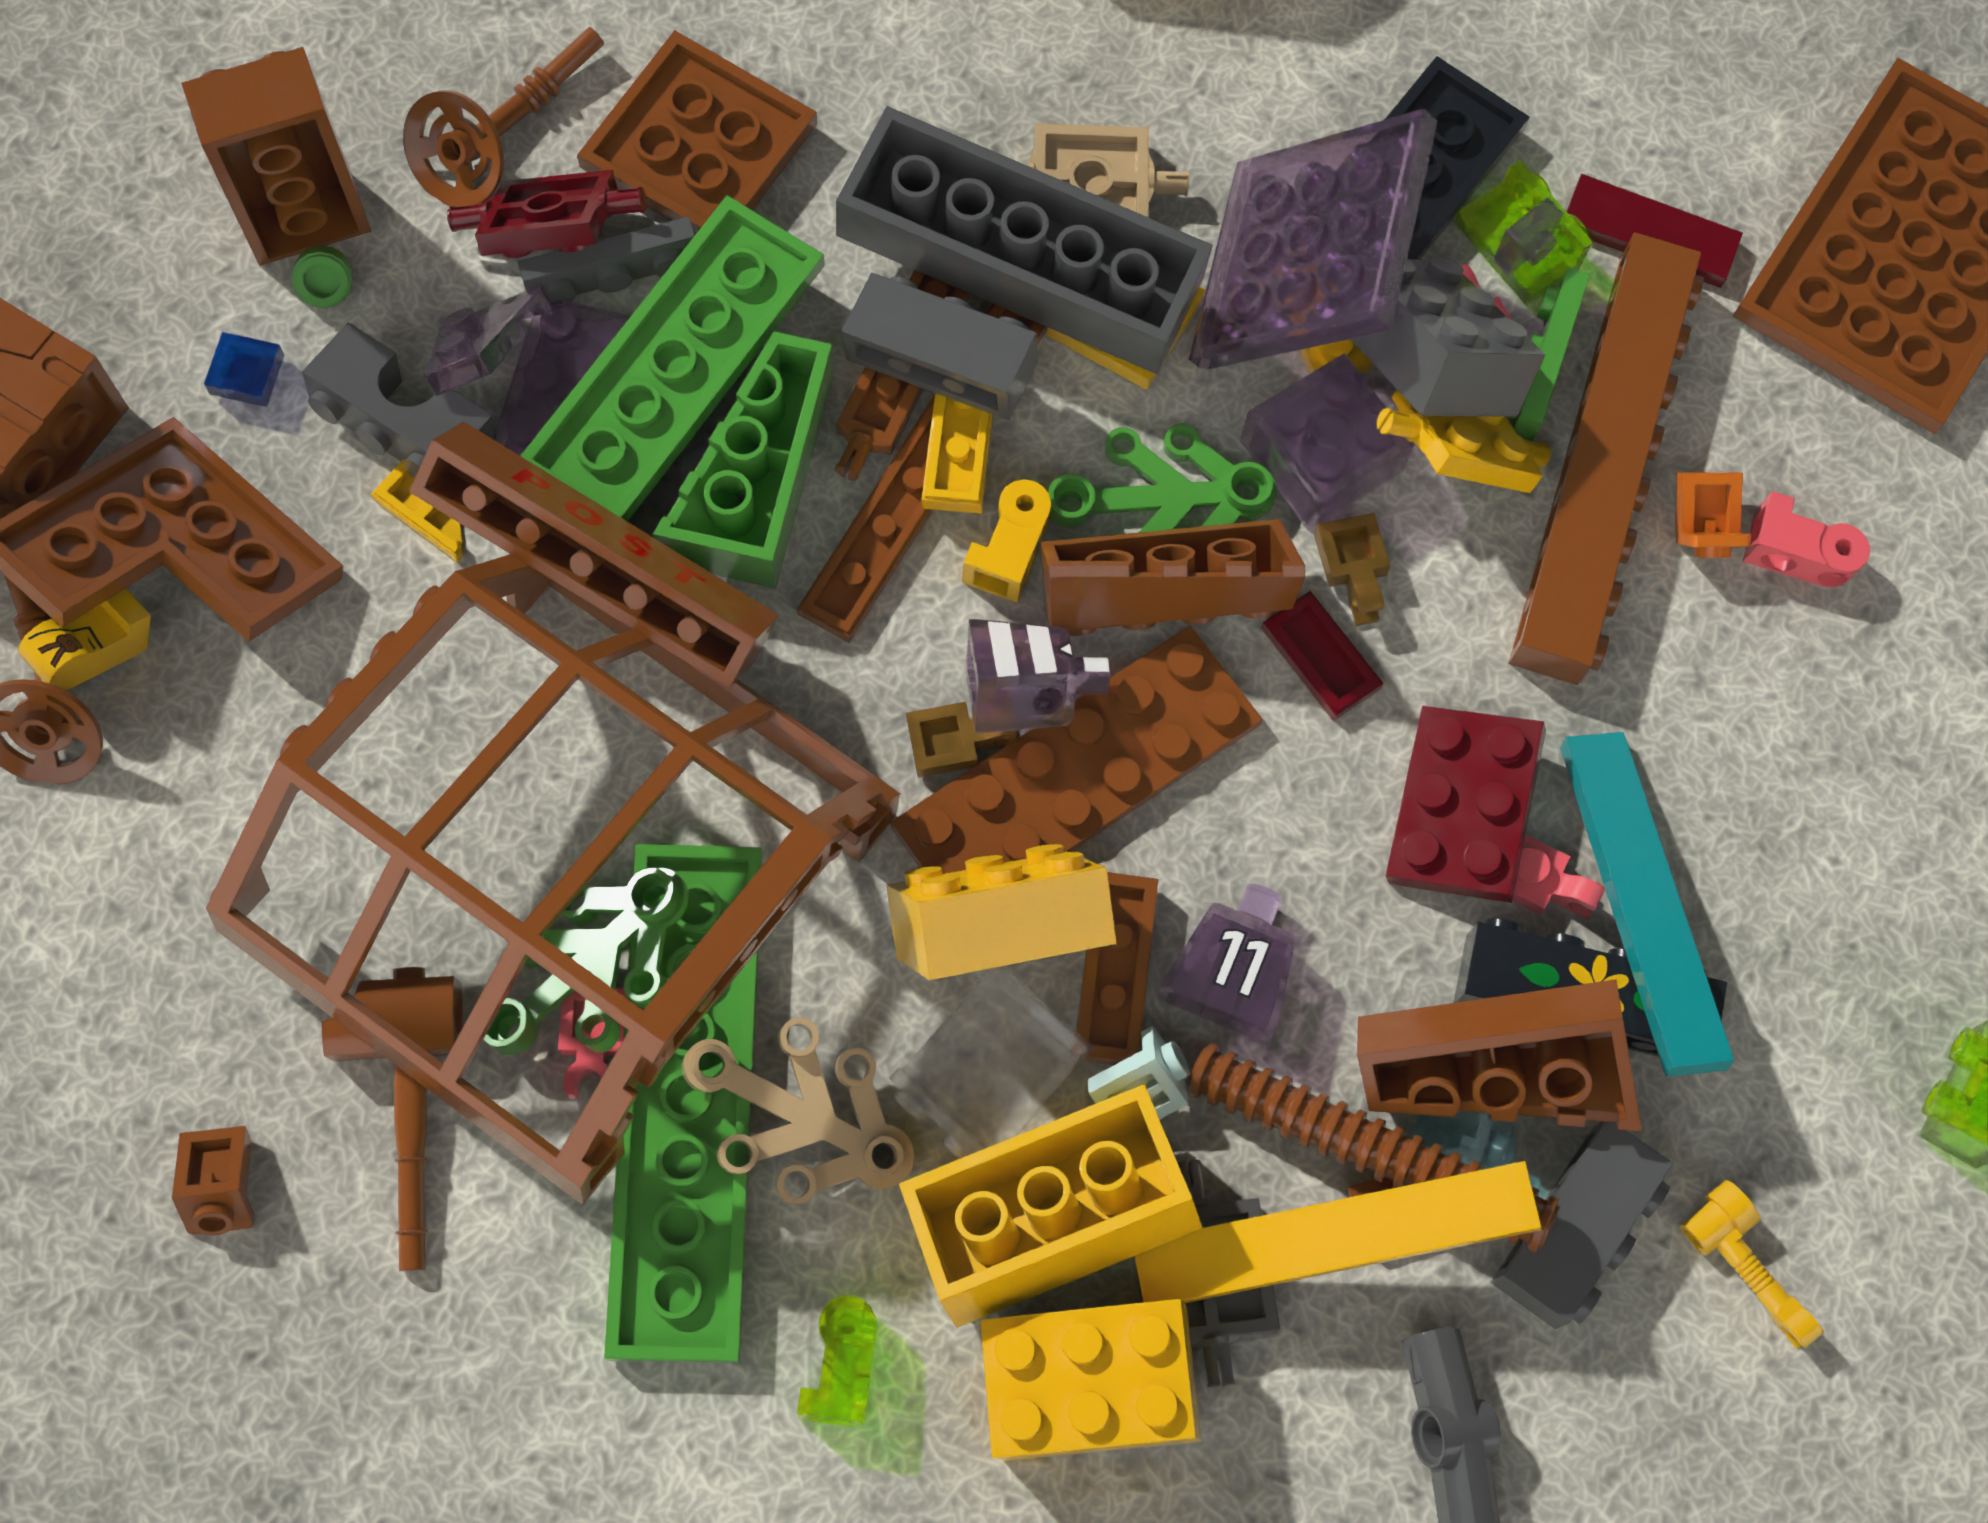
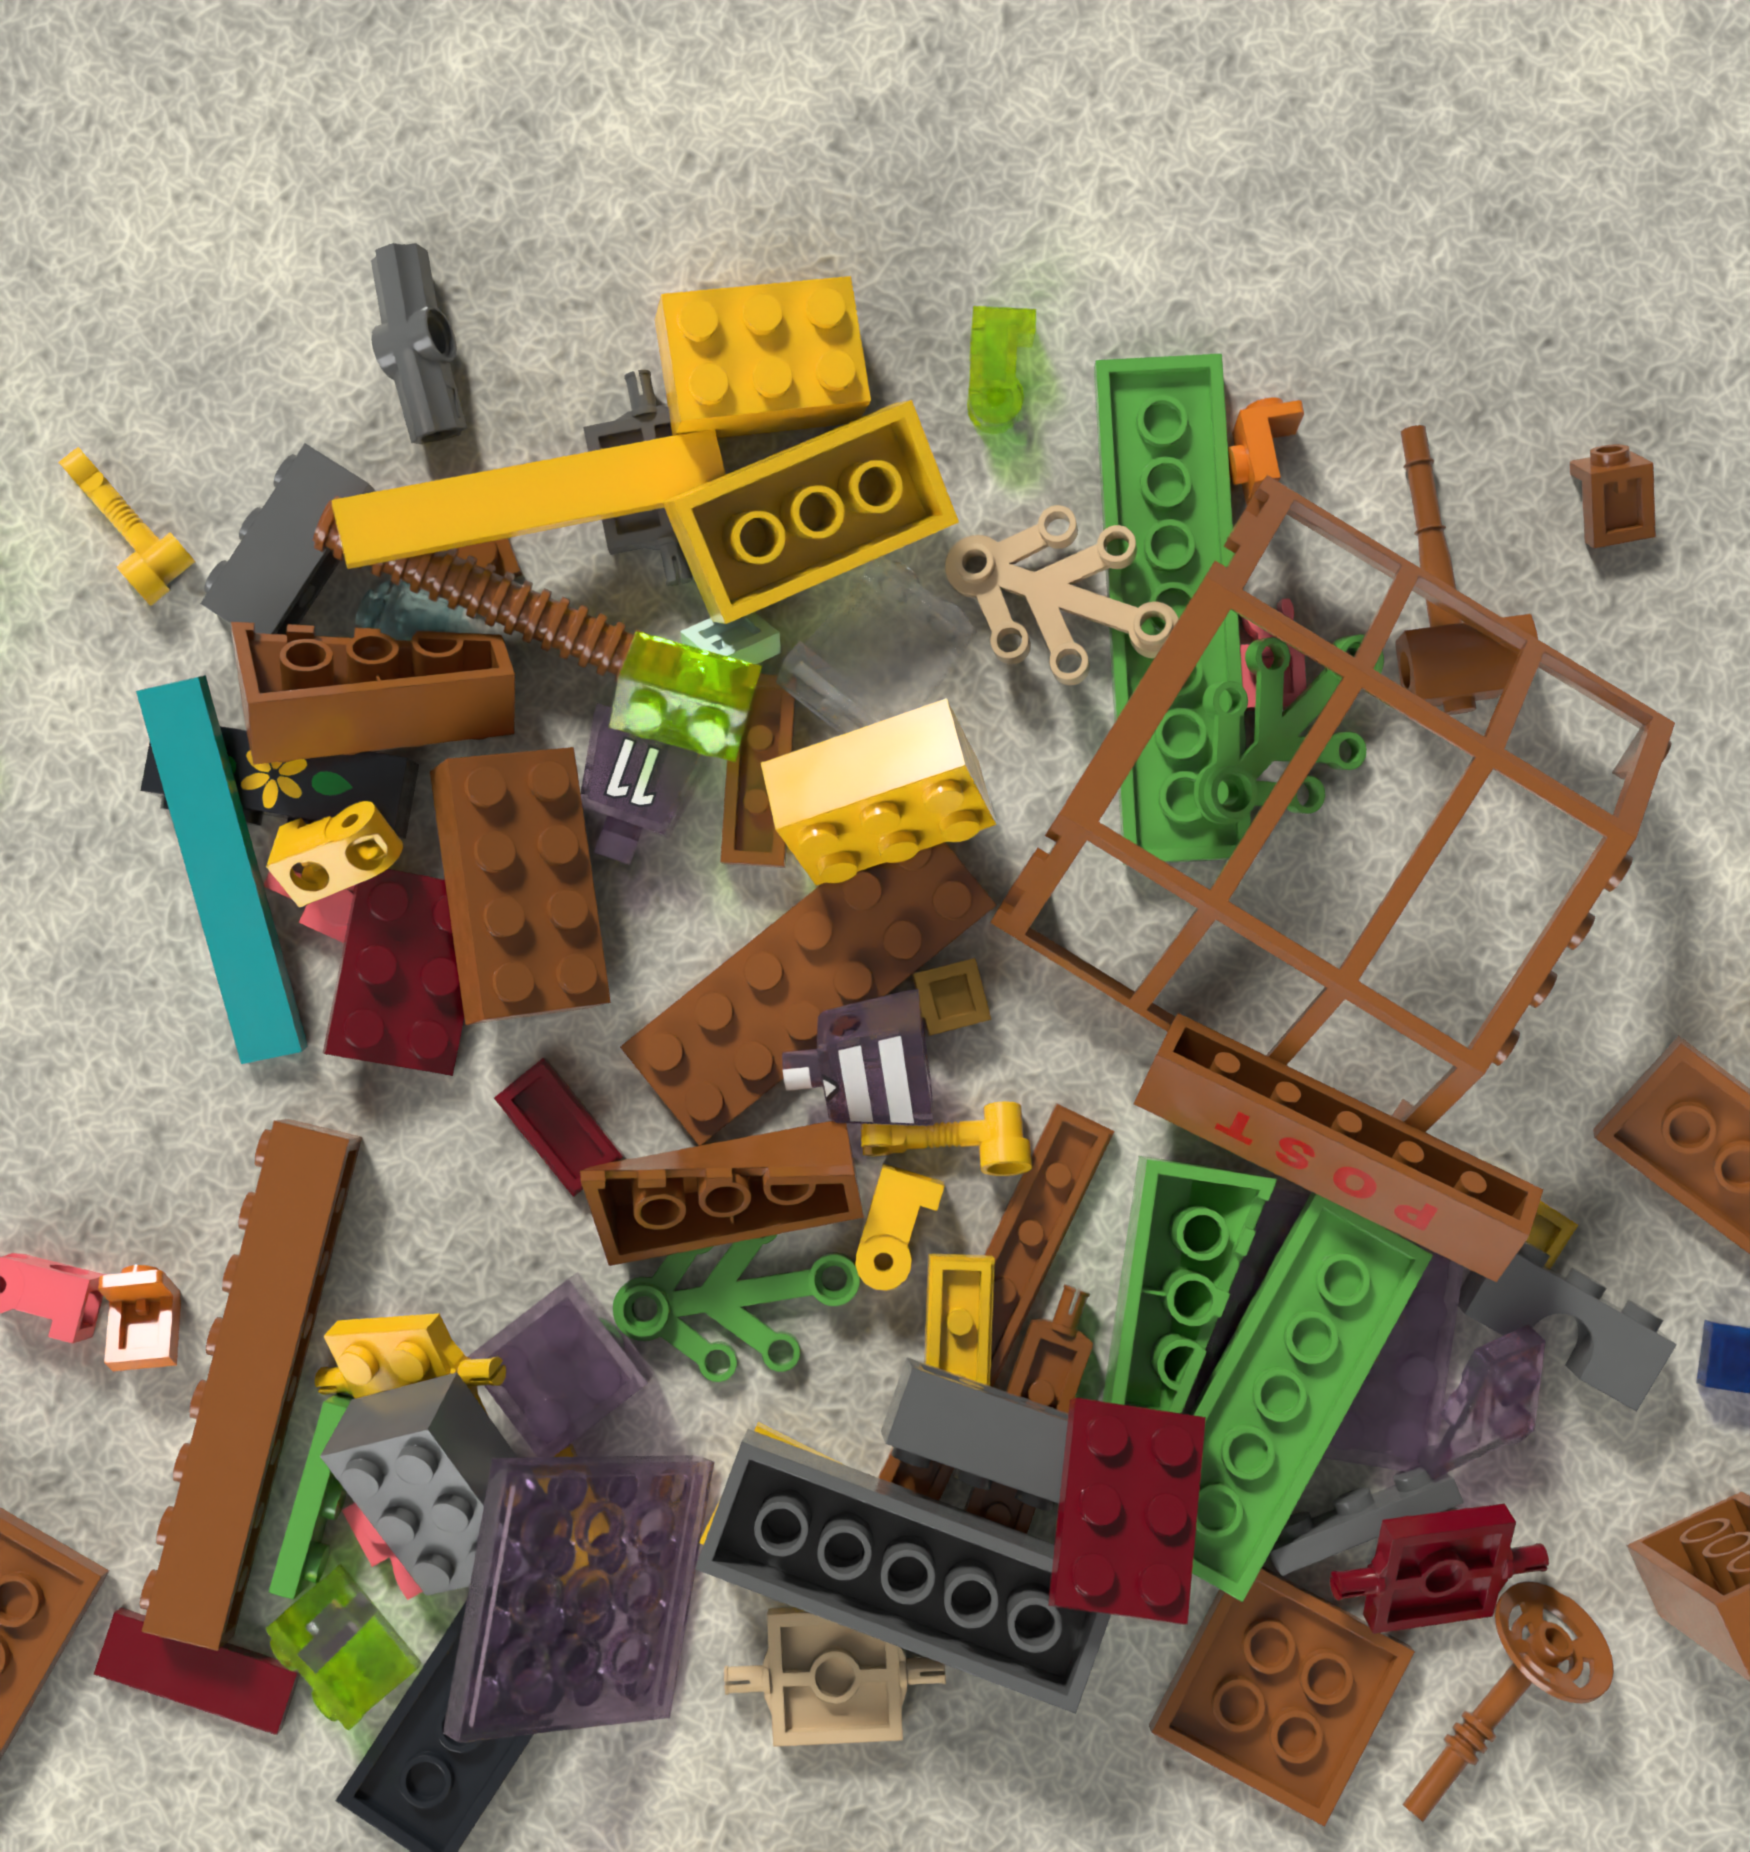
camera: 175 degrees left, 15 degrees up
bright green tile [292,245,353,308] -> none
pearl gold plate [1314,513,1390,626] -> none
none -> yellow leg [266,801,403,908]
none -> dark orange brick [430,747,611,1025]
none -> clear neon green brick [609,631,762,762]
none -> yellow brick [860,1101,1032,1176]
none -> dark red plate [1048,1398,1206,1625]
none -> orange bracket [1228,397,1304,505]

